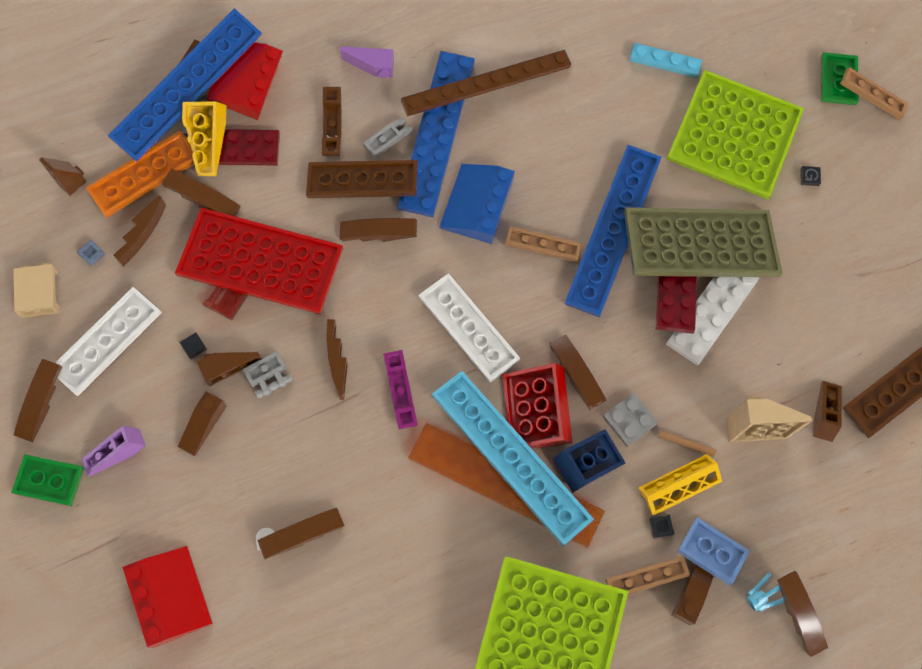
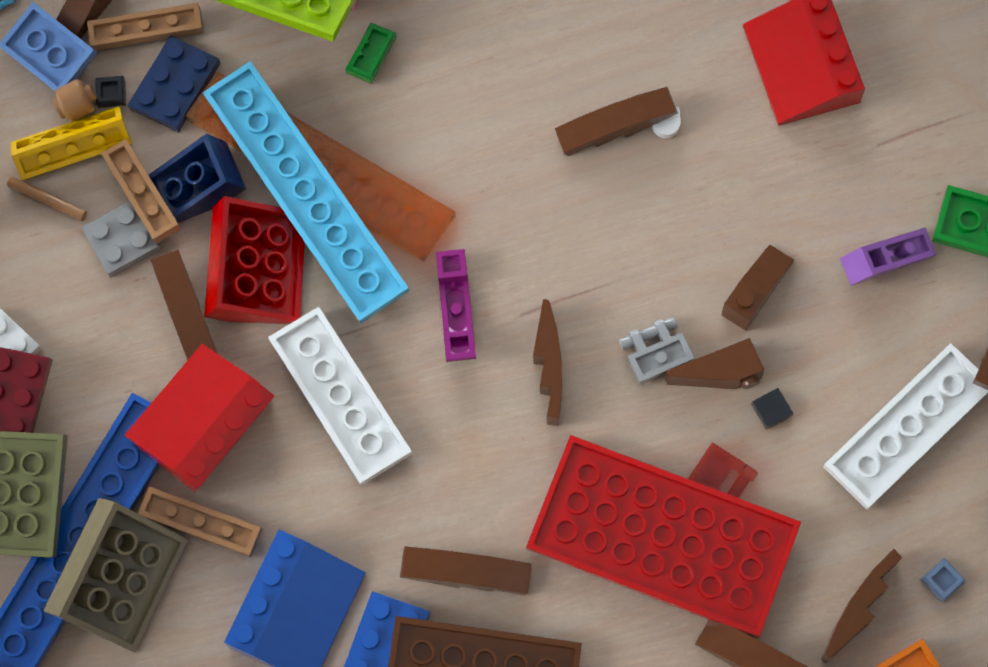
camera: 165 degrees left, 0 degrees up
none -> dark tan slope [43,498,188,652]
none -> medium nougat head [52,79,98,122]
none -> medium nougat plate [101,139,181,244]
none -> red slope [124,344,275,493]
none -> dark blue plate [128,36,221,133]
none -> green plate [346,22,397,84]

